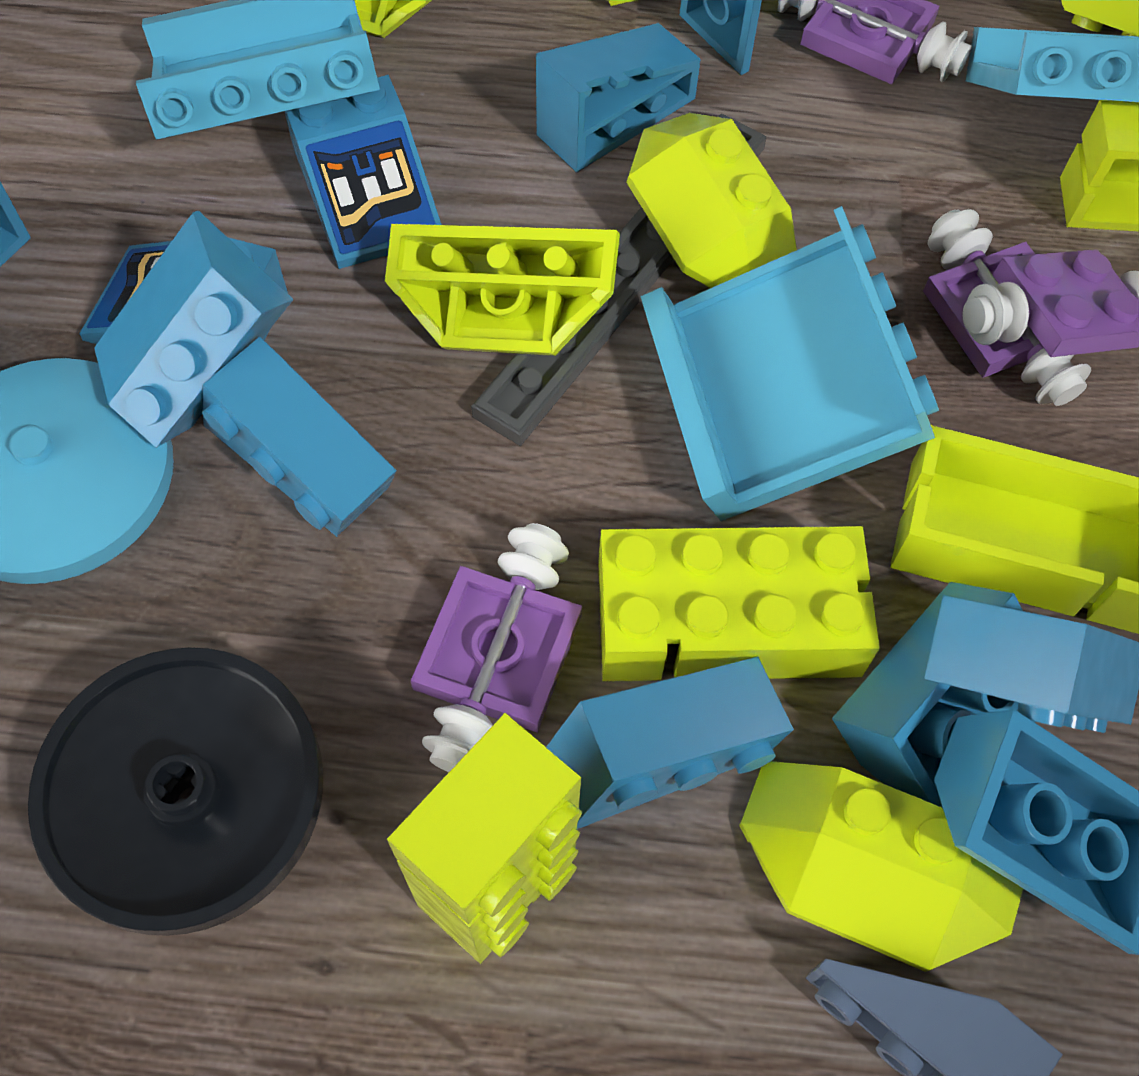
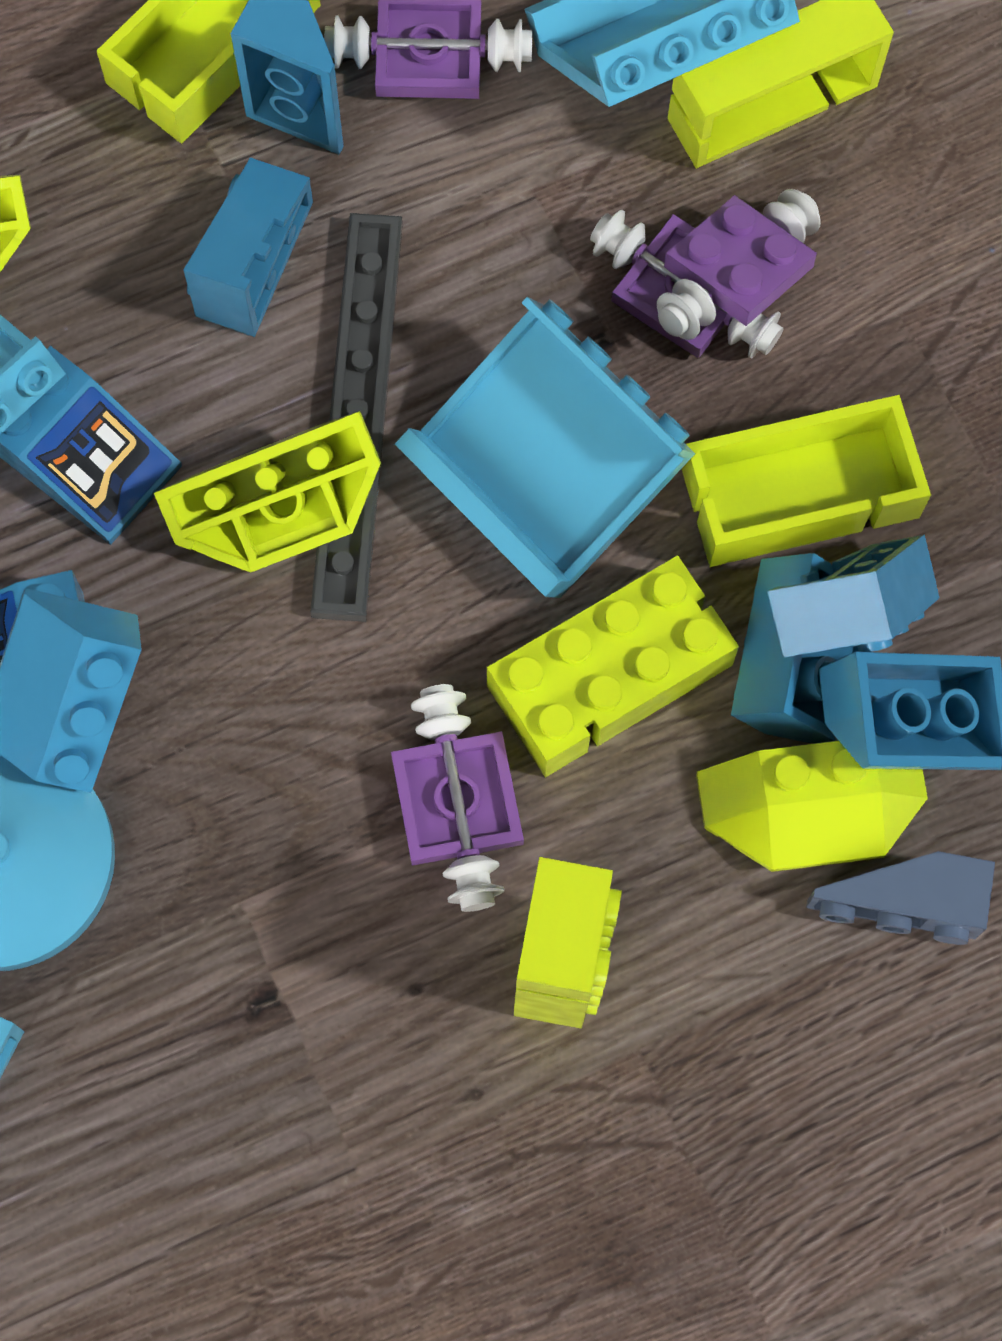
camera: 30 degrees left, 10 degrees up
black dish [28,647,323,936] -> none
dark azure wedge [202,336,397,537] -> none
dark azure wedge [546,657,794,829] -> none
neon yellow wedge [626,113,797,288] -> none

